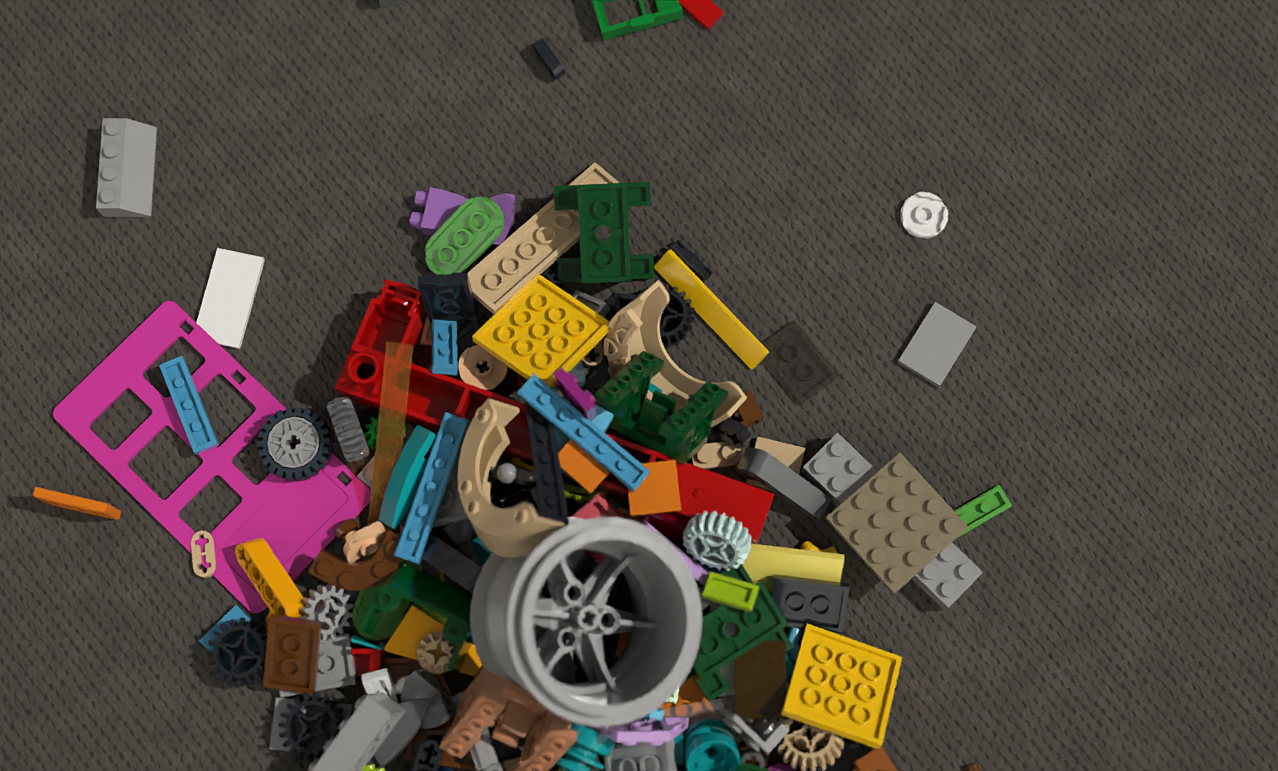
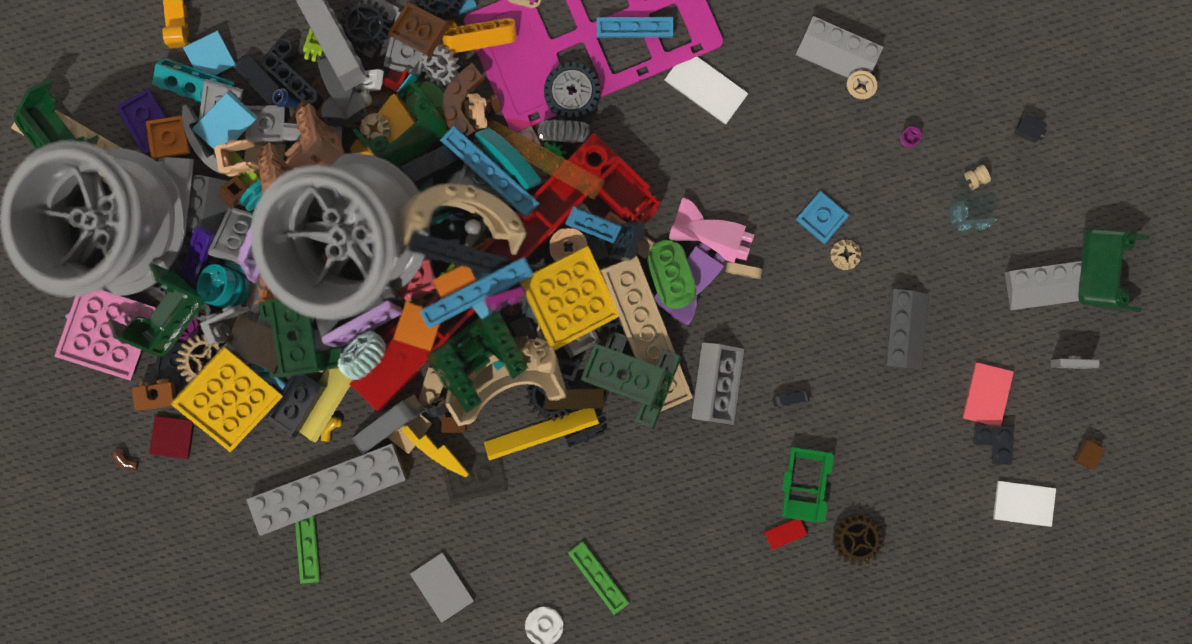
camera: 110 degrees right, 10 degrees up
lime tile [702,572,759,613] -> none
dark tan plate [825,453,969,594] -> none
none -> dark red tile [149,416,194,459]
none -> yellow slope [401,425,470,477]
none -> dark brown tile [545,389,604,409]
none -> bright green tile [568,541,629,615]
none -> bright pink hips [669,198,754,263]
none -> light grey slope [692,343,744,425]
none -> tan beam [725,262,762,279]
none -> dark azure tile [796,191,849,244]
none -> tan gear [830,239,861,270]
none -> tan gear [847,69,878,99]
none -> magenta wheel [900,127,922,148]

